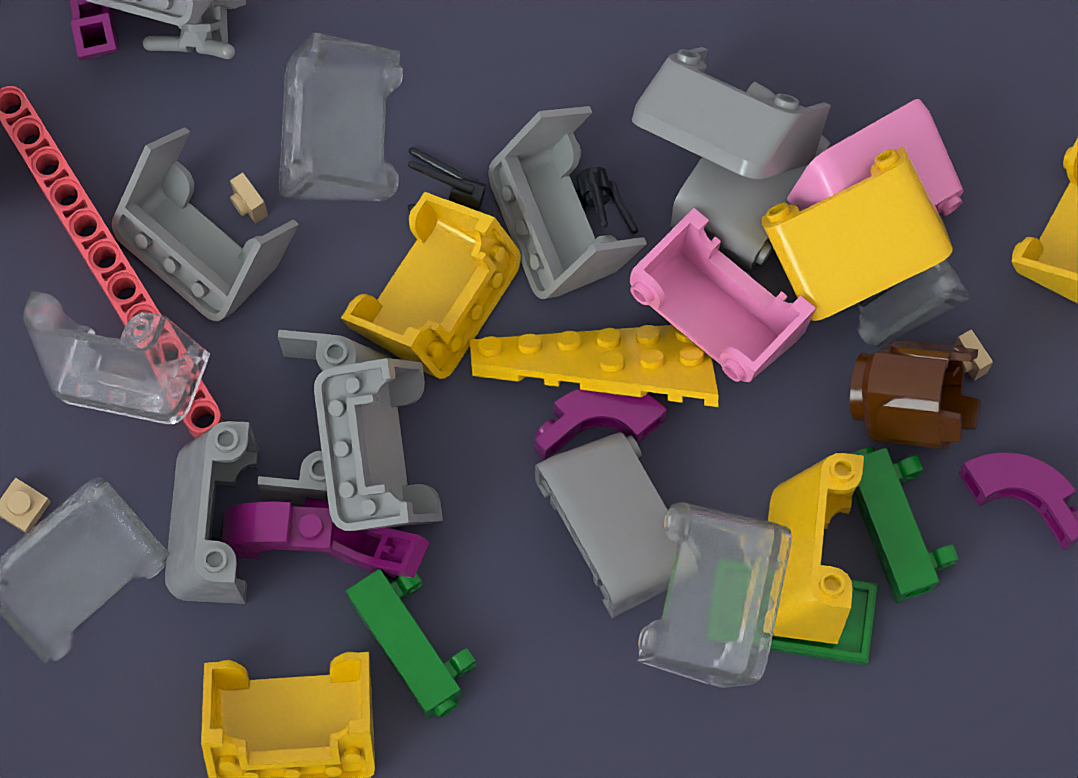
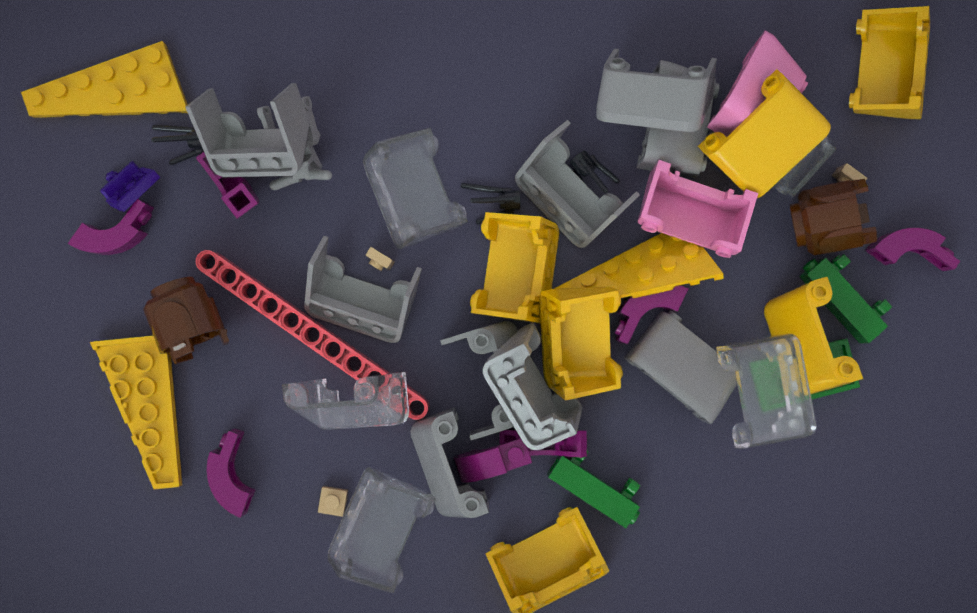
camera: 25 degrees left, 15 degrees up
none -> yellow windscreen [539,287,623,401]

